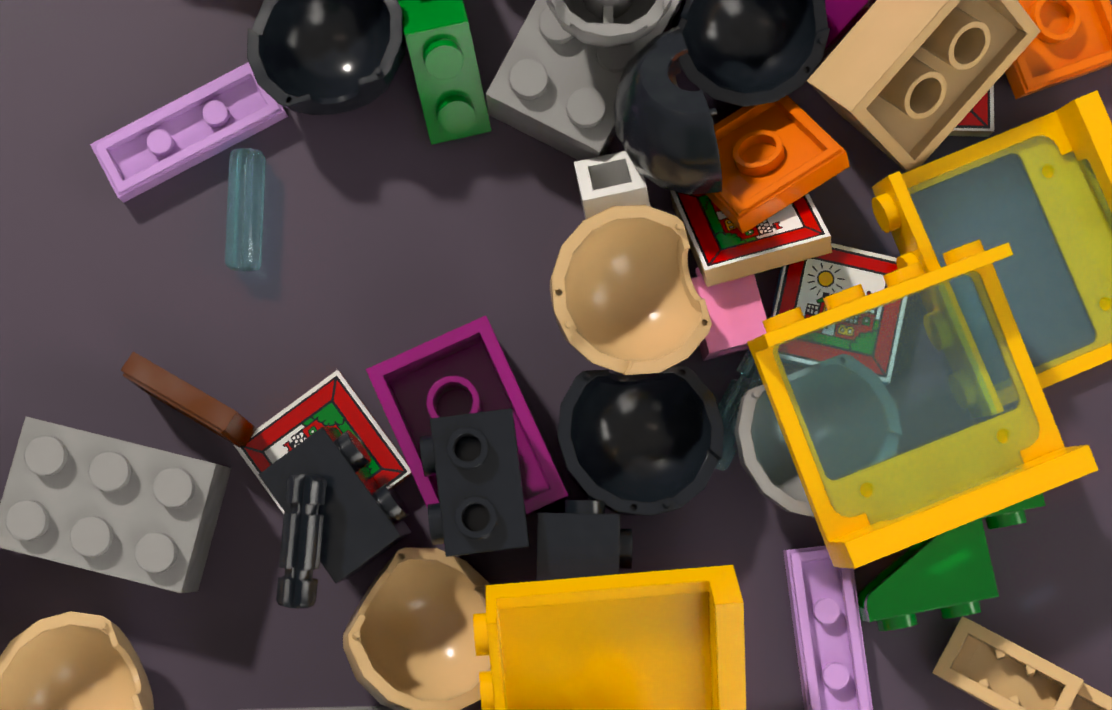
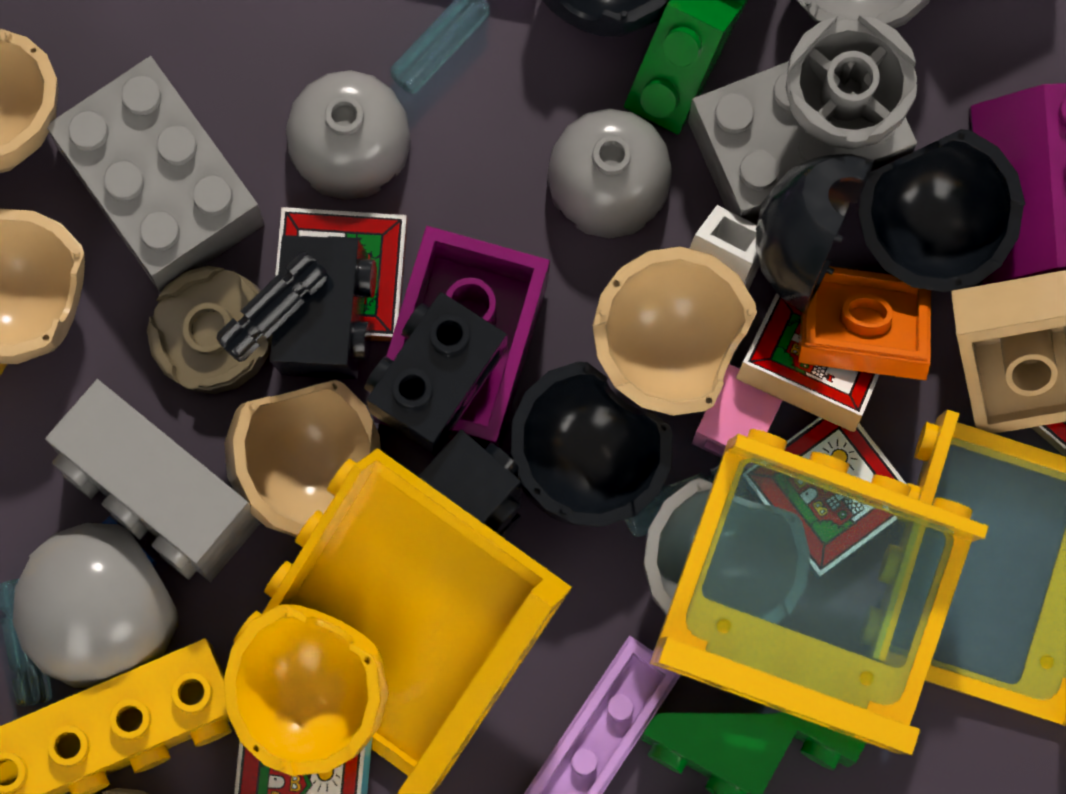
camera: 40 degrees right, 5 degrees down
reddish brown tile [121,351,257,448] -> none
none -> dark tan tile [147,266,272,394]
none -> light grey cylinder [286,70,411,200]
none -> light grey cylinder [547,109,672,238]

